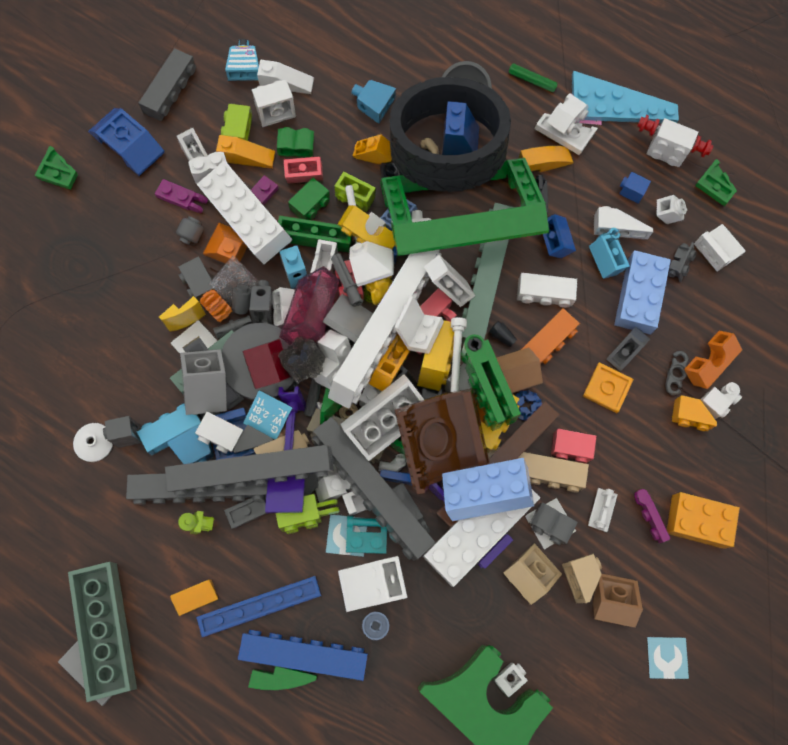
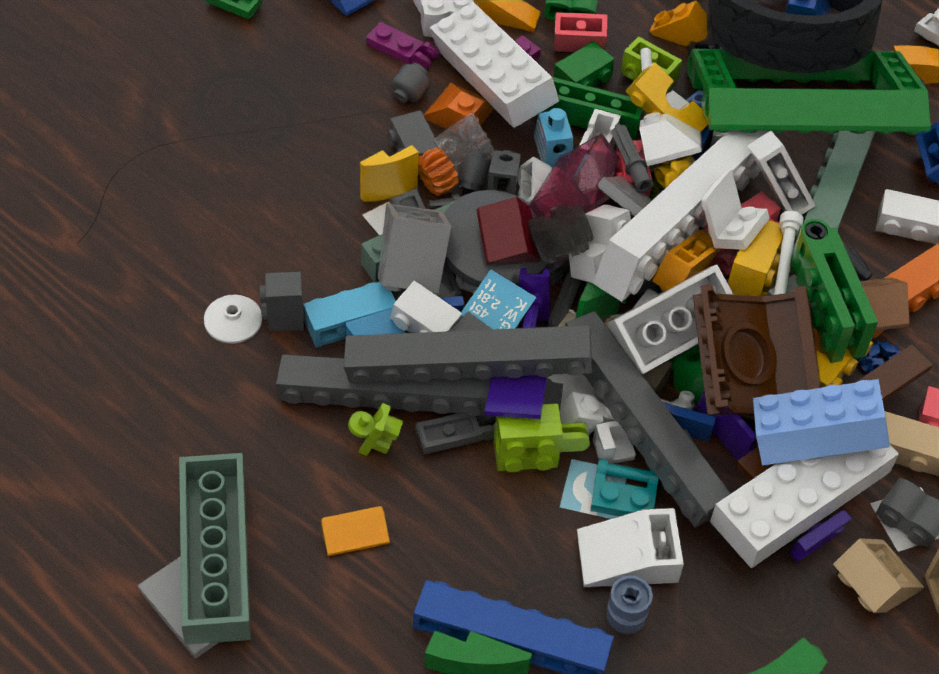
camera: 10 degrees right, 20 degrees down
blue tile [197,576,321,637] -> none

